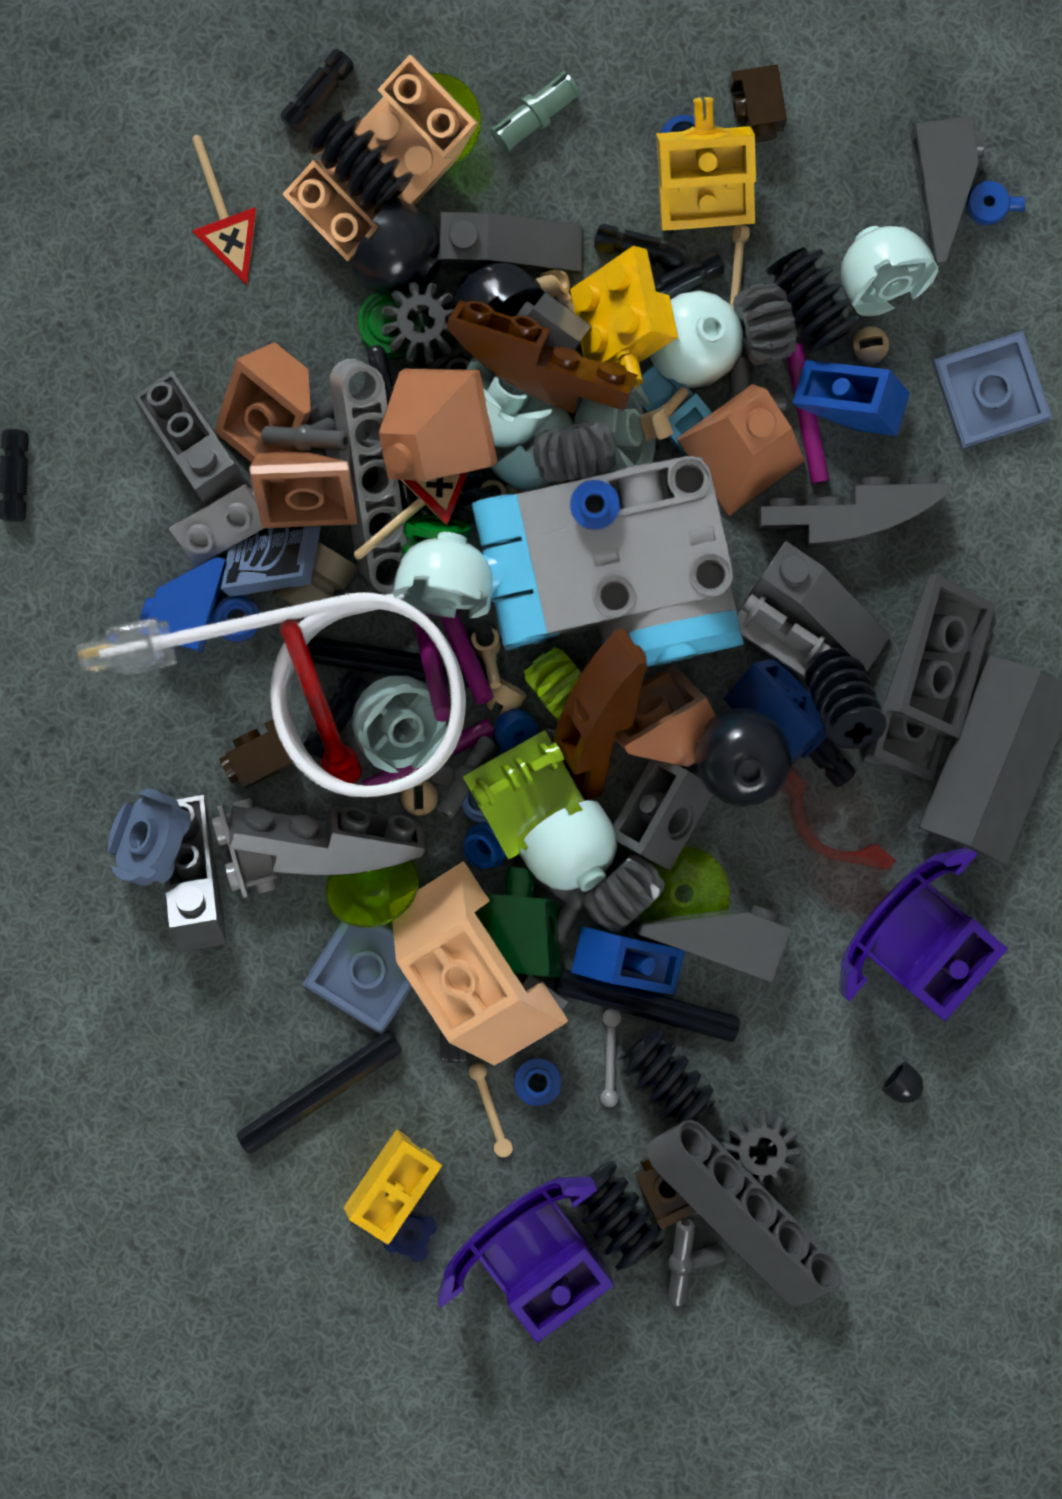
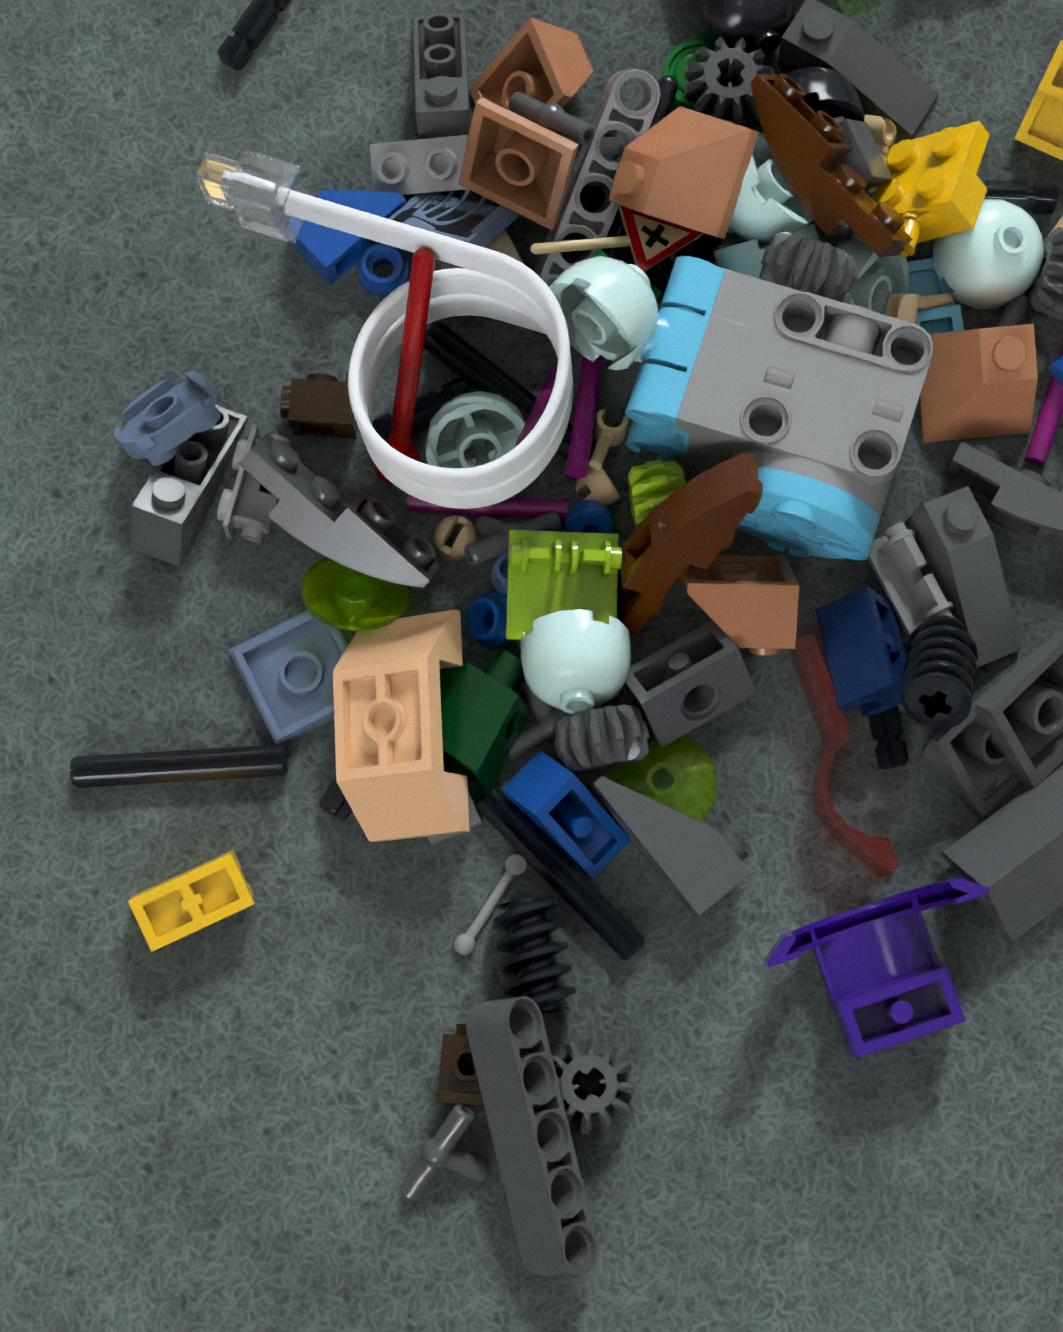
camera: 30 degrees right, 10 degrees down
clear blue plate [383,1212,437,1262] -> none
dark purple piece [438,1176,614,1343] -> none
tan hinge [468,1062,513,1158] -> none
blue plate [514,1058,562,1106] -> none
blue plate [570,480,620,530] -> none
black piece [571,1161,665,1271] -> none
black axle [594,224,686,270] -> none
black cylinder [694,707,792,807] -> none
black hinge [882,1061,924,1103] -> none

